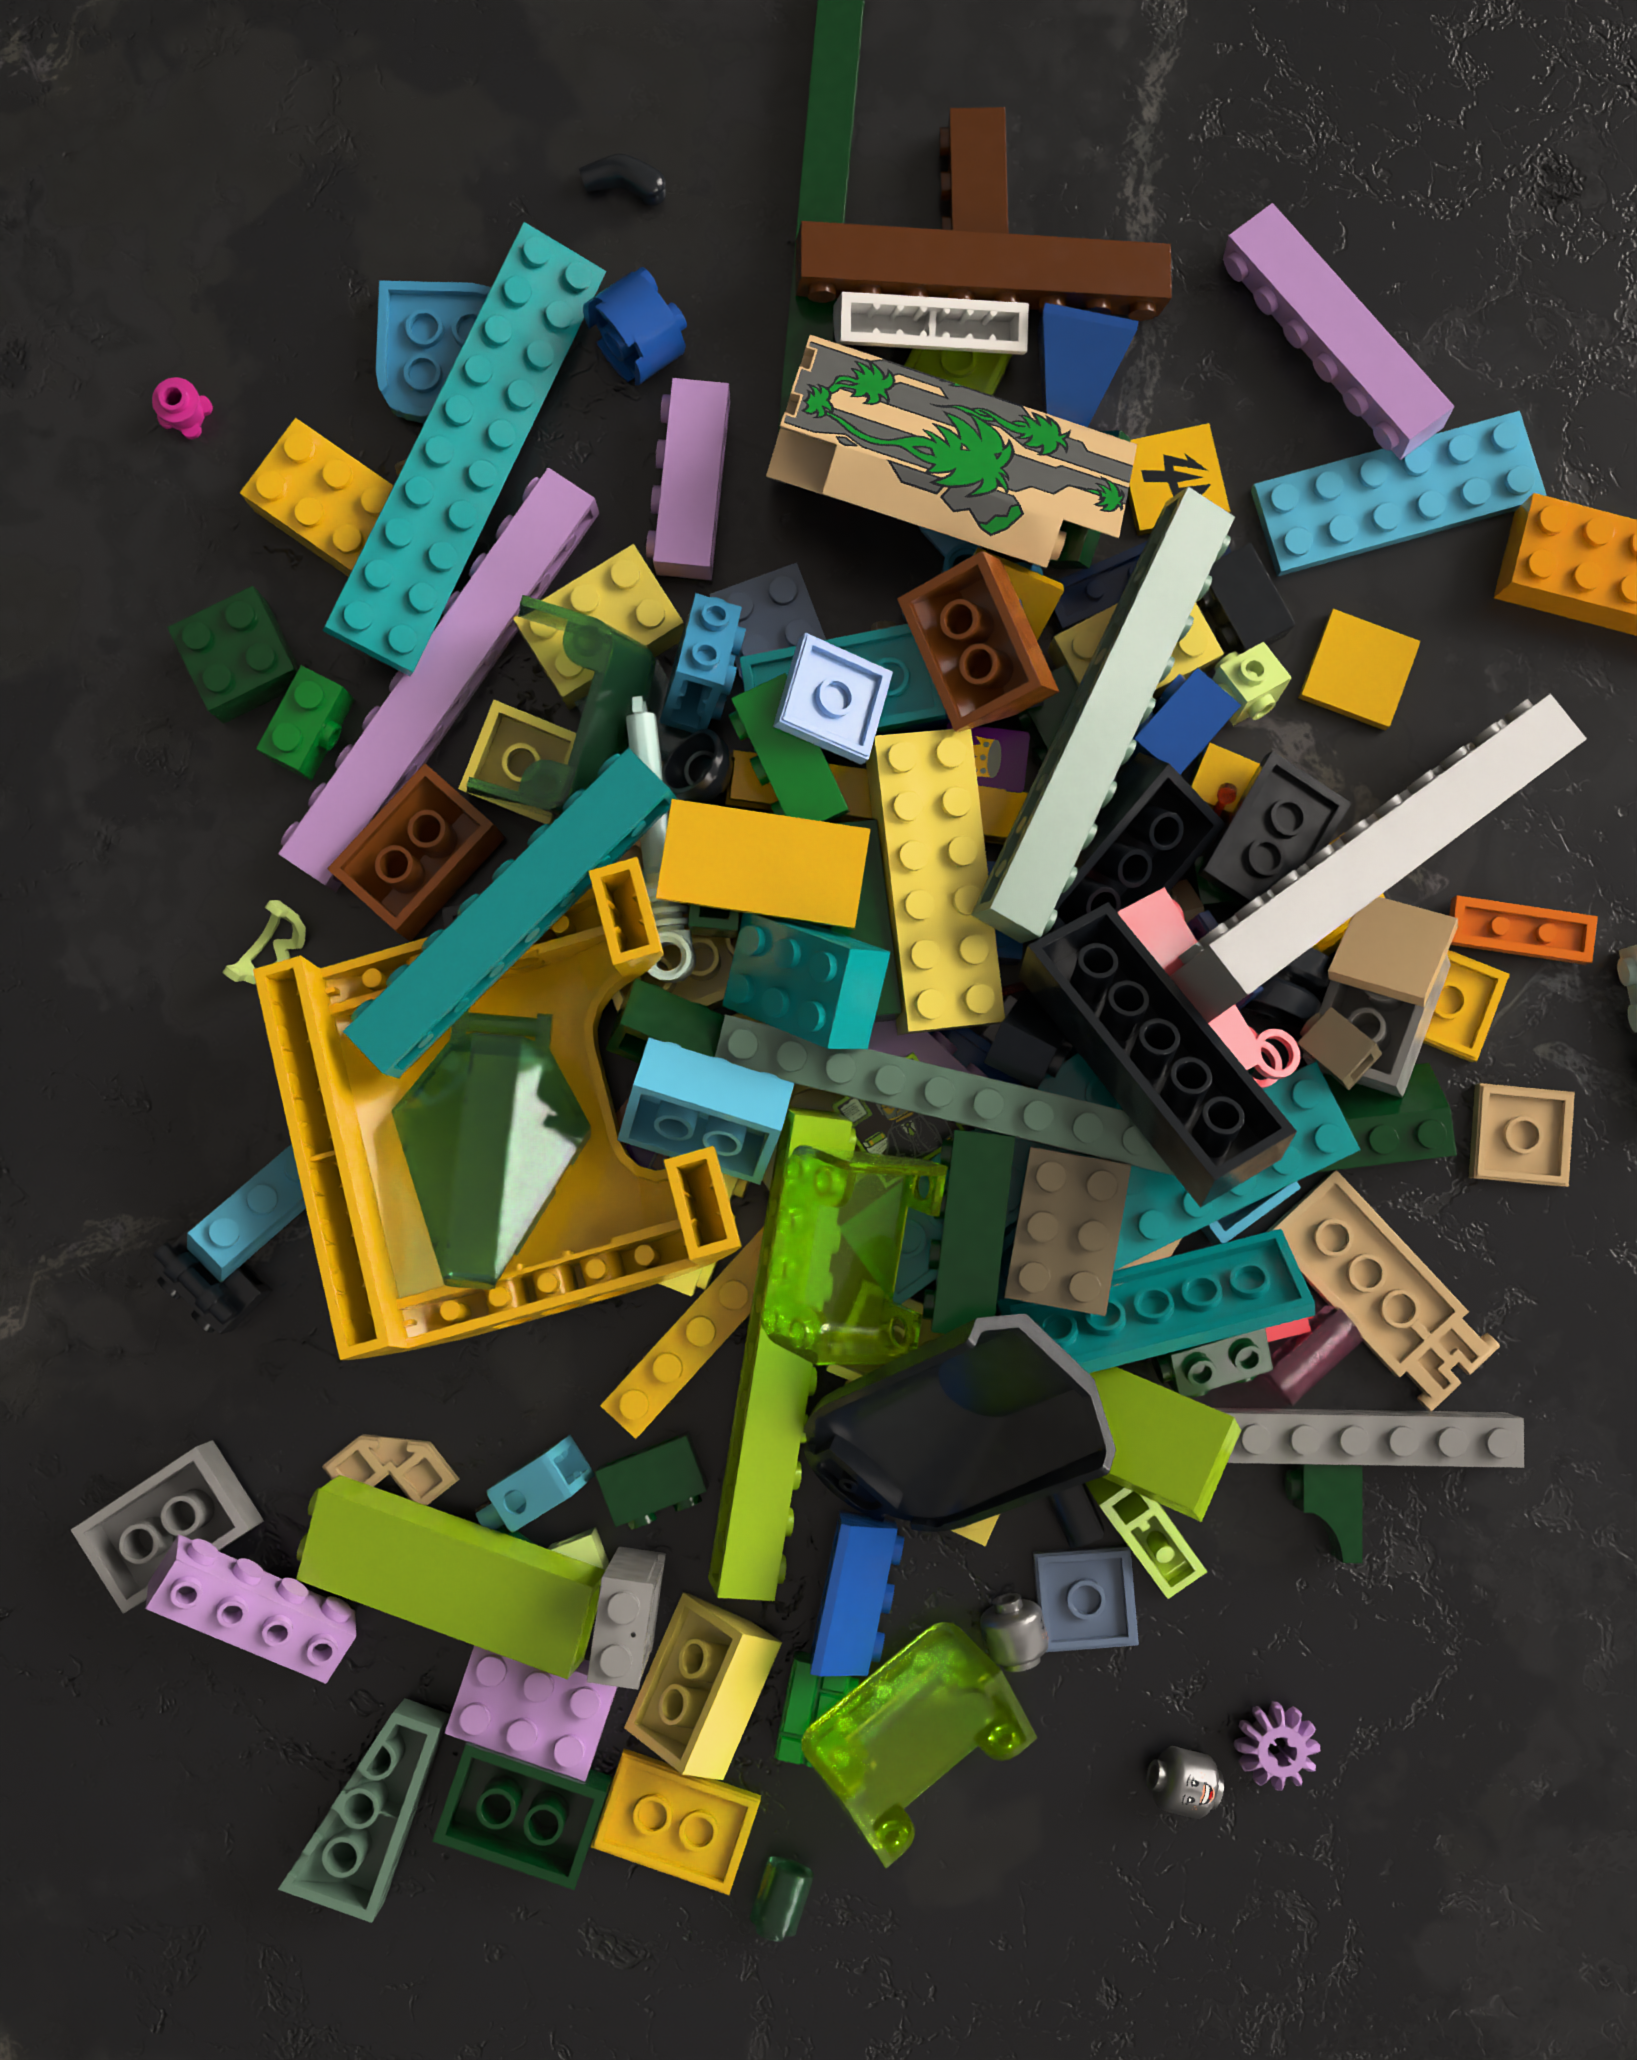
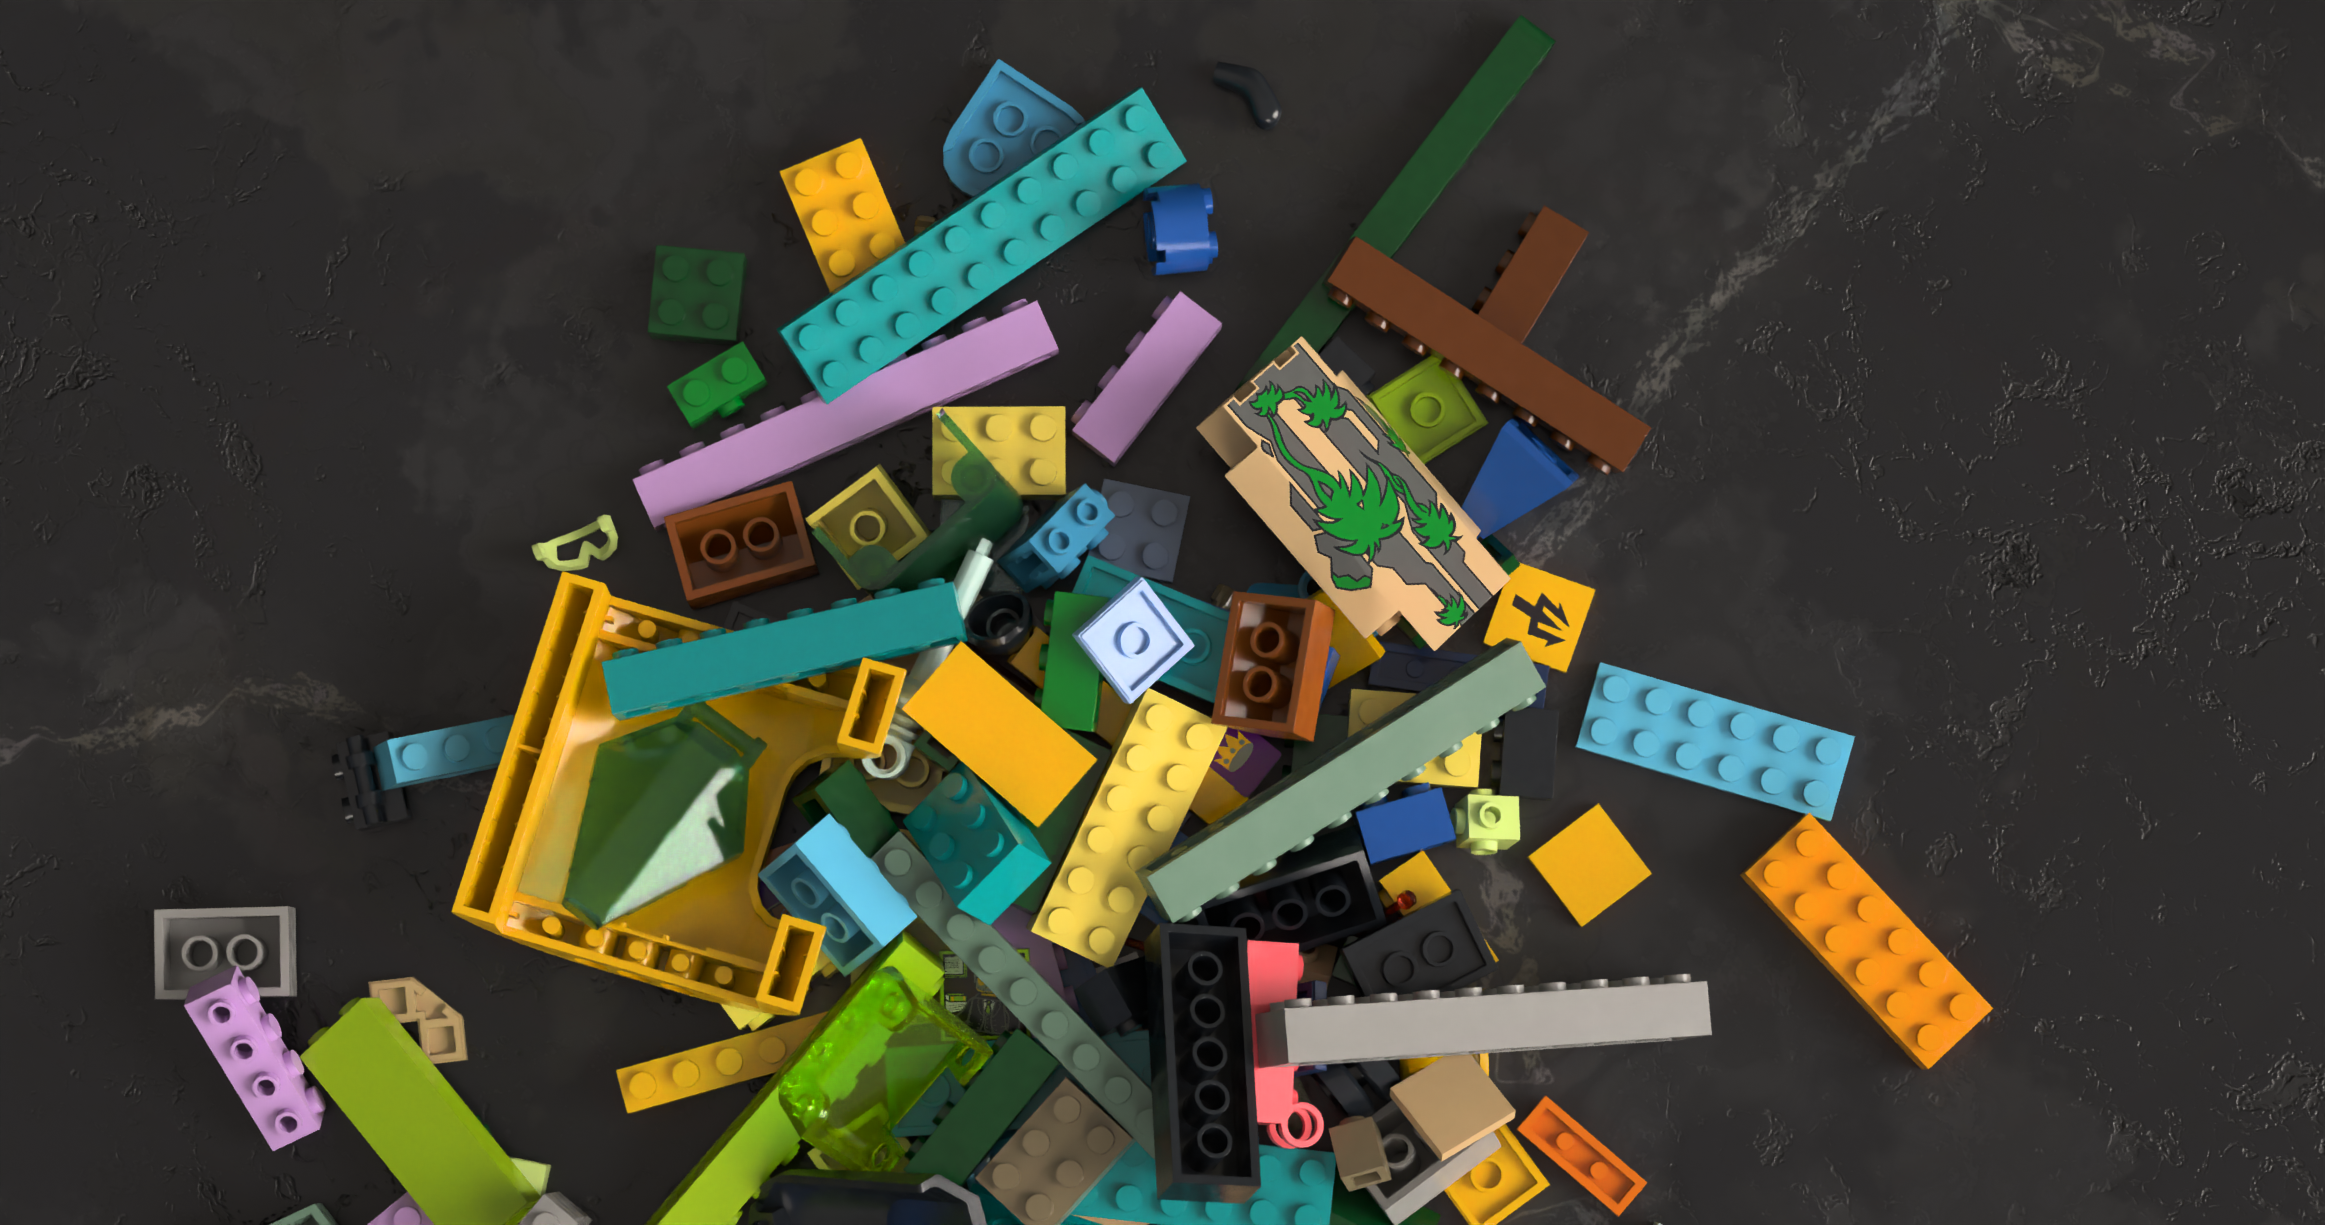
camera: 30 degrees right, 0 degrees up
dark pink brick [152,377,213,440] -> none
medium azure torso [475,1435,595,1533] -> none
dark green brick [595,1431,709,1530] -> none
white brick [833,292,1029,355] -> none
lavender brick [1223,203,1455,460] -> none

